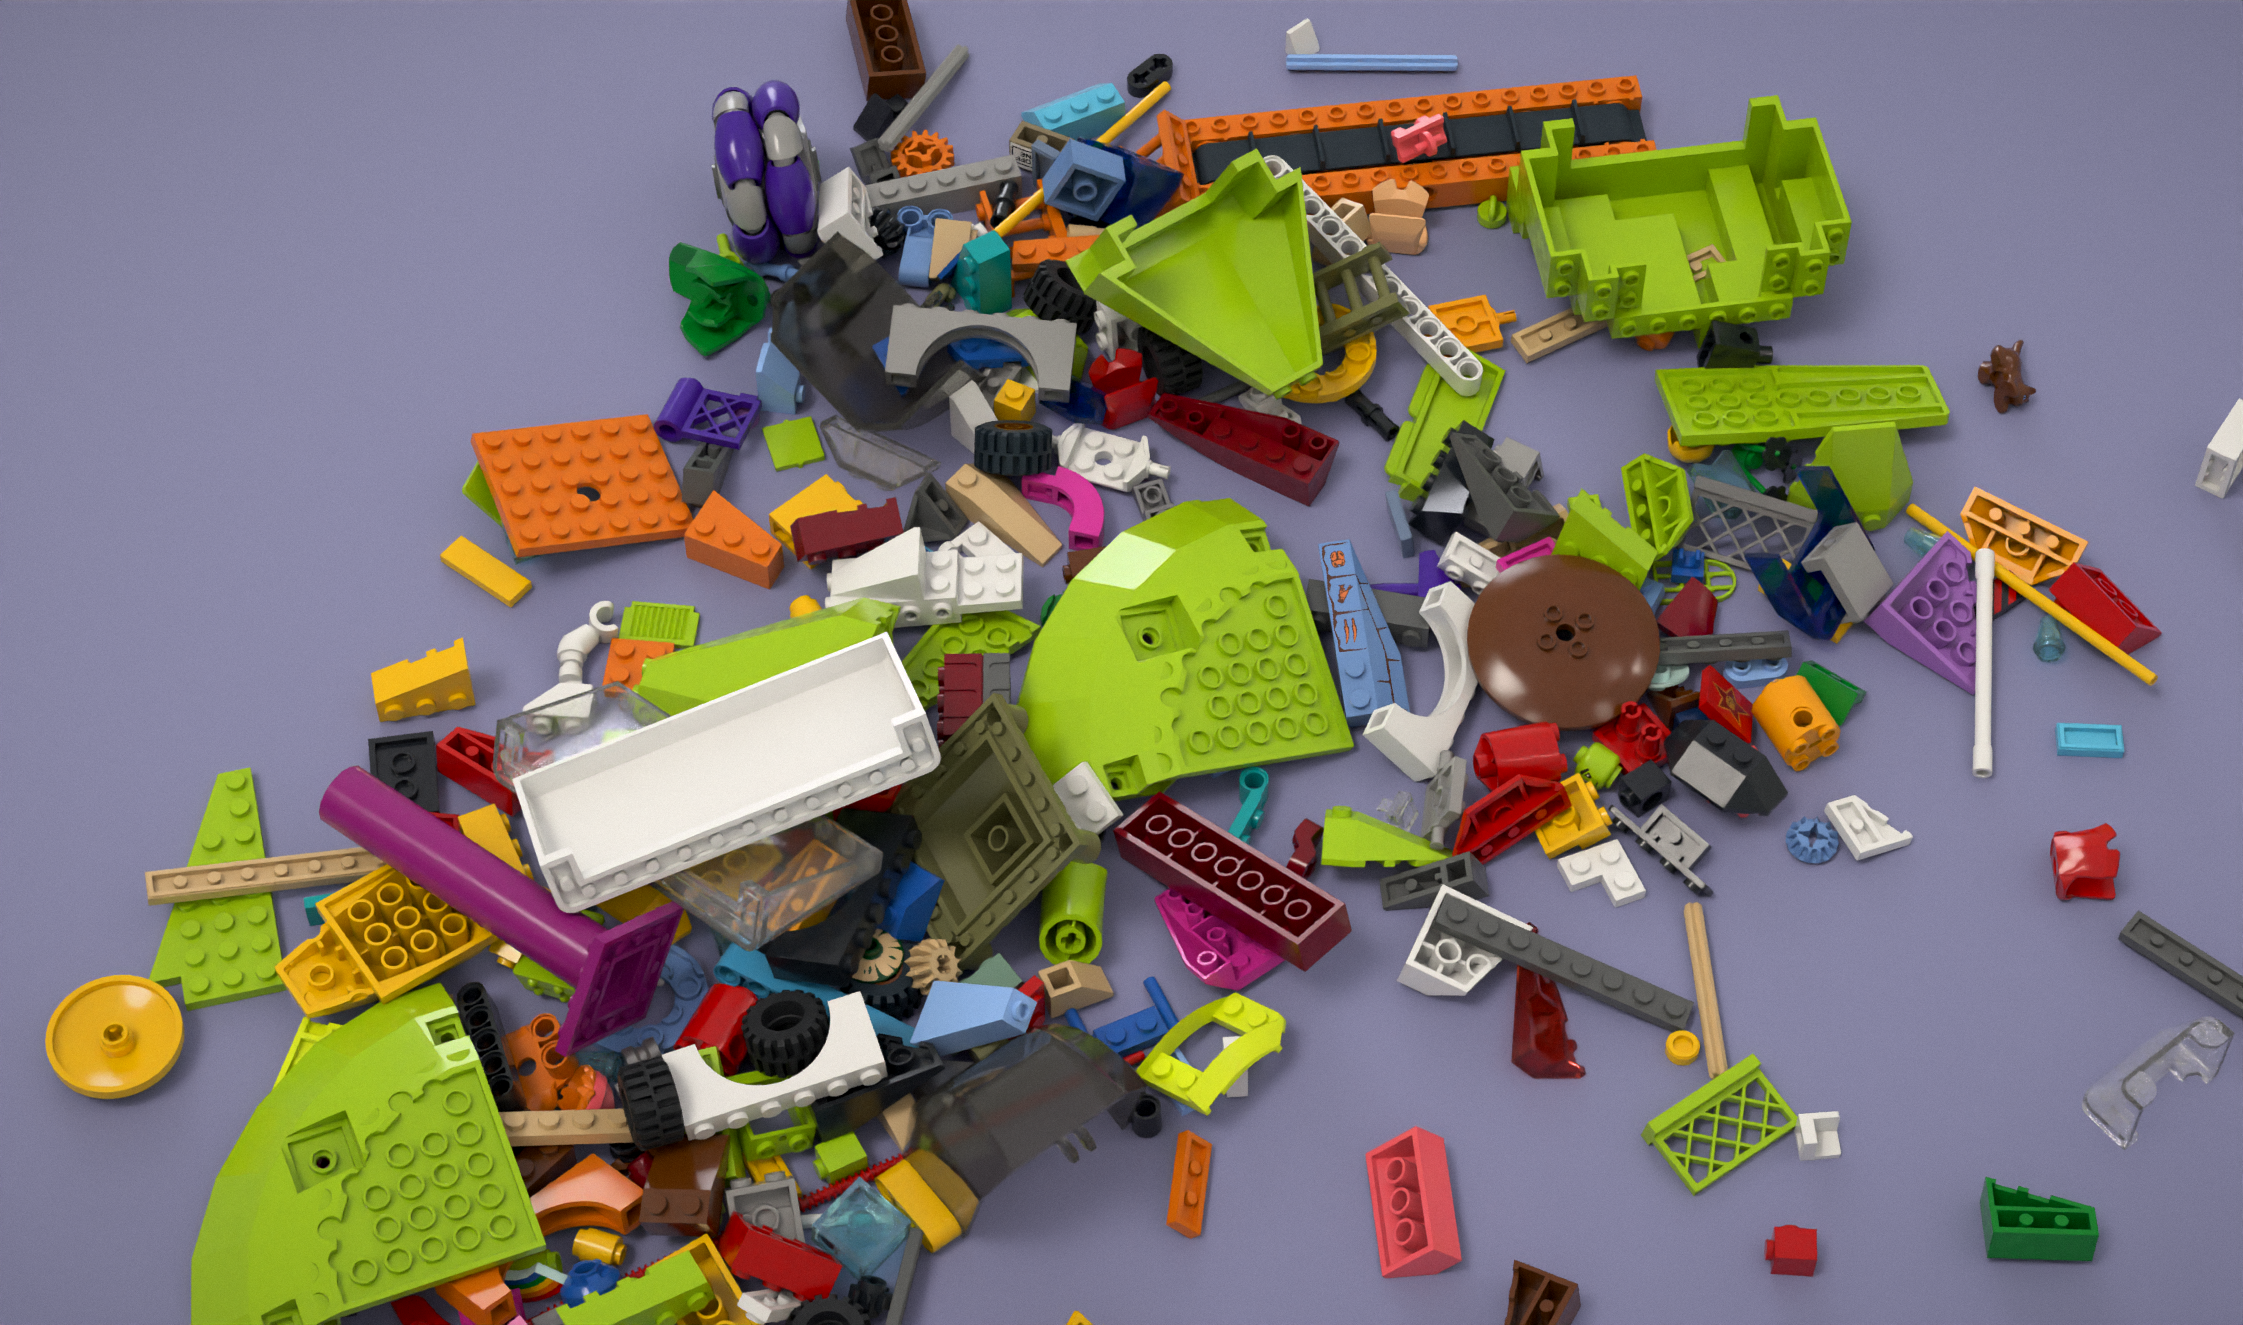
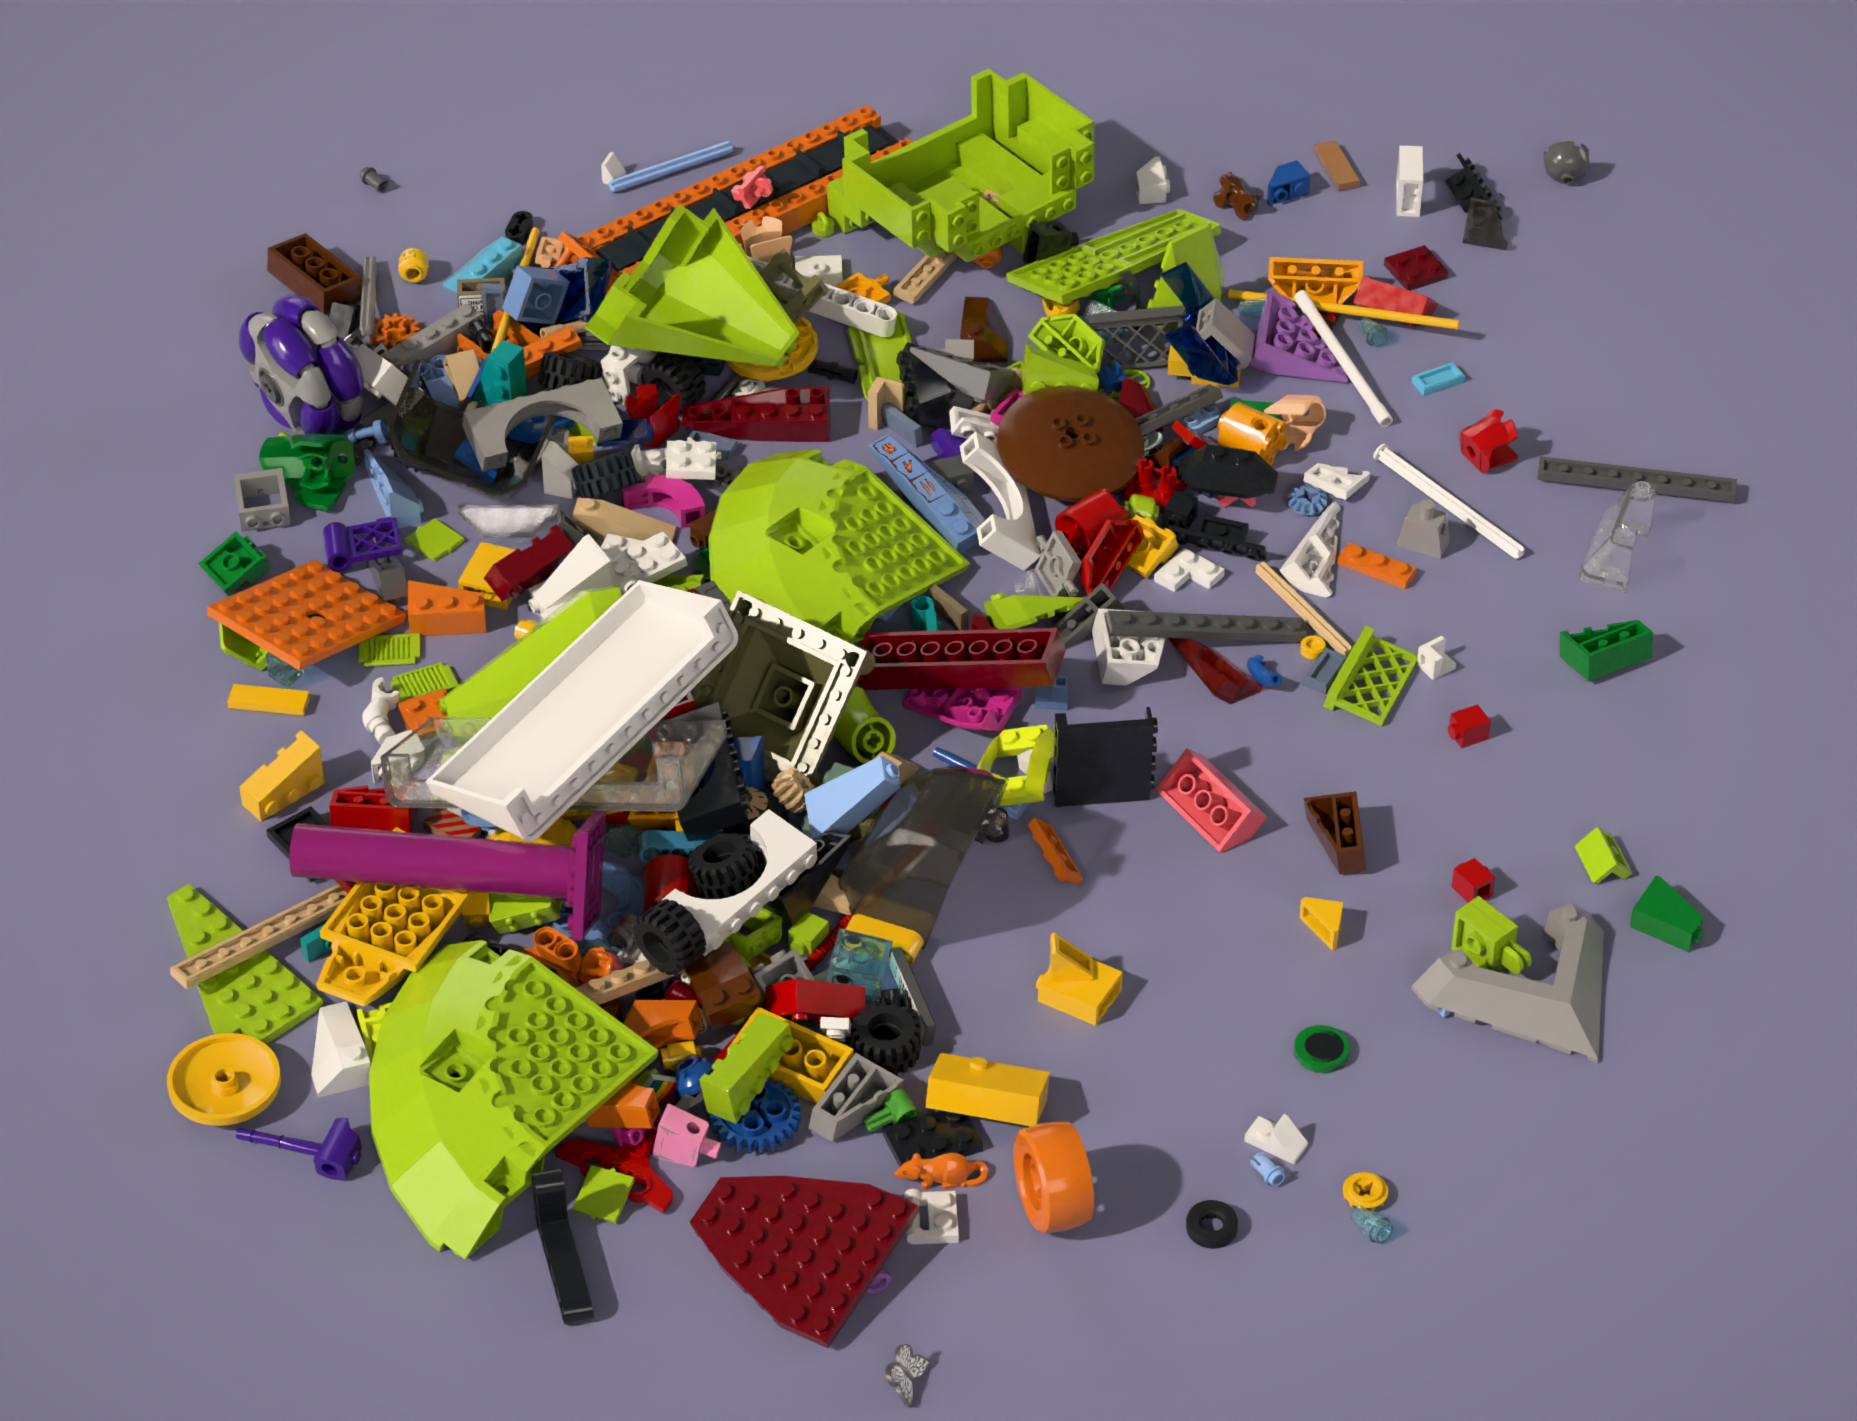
camera: 30 degrees left, 10 degrees down
none -> green plate [198,531,270,596]
none -> light grey window [233,468,291,532]
none -> dark purple piece [236,1118,362,1180]
none -> white wedge [311,1001,371,1098]
none -> lime window [359,633,421,667]
none -> yellow head [398,248,429,283]
none -> light nougat plate [535,237,564,269]
none -> white plate [666,440,716,480]
none -> sand blue tile [686,430,739,460]
none -> white plate [795,255,843,286]
none -> tan panel [868,376,904,430]
none -> dark tan tile [928,584,968,630]
none -> reddish brown wedge [960,297,1009,363]
none -> medium blue piece [1035,675,1069,710]
none -> black panel [1053,707,1158,807]
none -> white slope [1135,156,1170,204]
none -> blue arm [1247,655,1282,688]
none -> light nougat piece [1264,394,1326,451]
none -> blue slope [1267,160,1311,206]
none -> white wedge [1280,502,1341,598]
none -> sand blue tile [1303,648,1348,694]
none -> medium nougat tile [1314,140,1360,191]
none -> orange plate [1337,542,1417,589]
none -> white axle [1373,443,1525,559]
none -> dark red plate [1384,245,1449,291]
none -> light grey torso [1396,499,1450,559]

